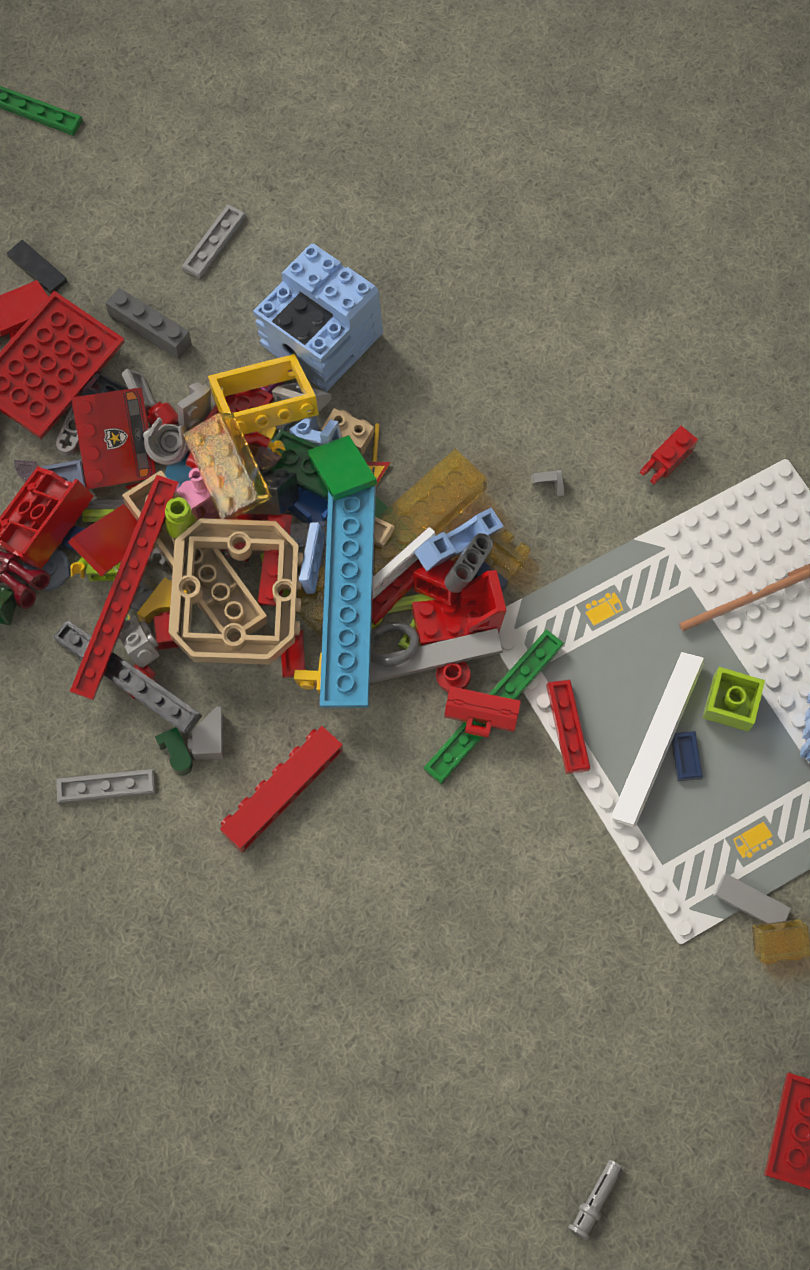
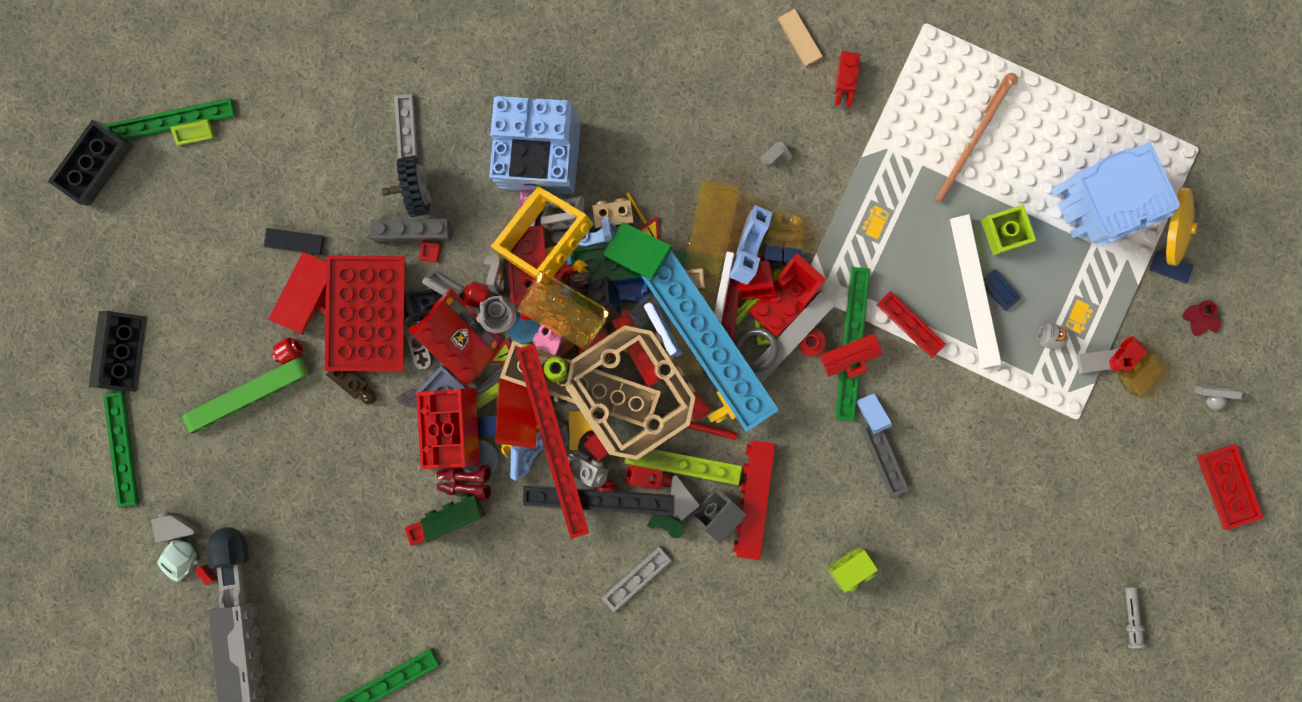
camera: 30 degrees left, 15 degrees up
dark grey beam [444,533,493,593] -> none
none -> lime tile [170,119,215,146]
none -> black wheel [382,155,431,217]
none -> red tile [418,241,441,263]
none -> light blue tile [510,431,543,481]
none -> lime plate [625,449,742,485]
none -> red torso [625,464,672,490]
none -> red bar [662,414,737,440]
none -> dark grey brick [690,488,747,544]
none -> tan tile [778,9,823,67]
none -> lime brick [826,547,878,592]
none -> light blue tile [857,393,892,434]
none -> dark grey plate [859,423,909,498]
none -> light grey head [1037,323,1068,350]
none -> red piece [1109,336,1148,372]

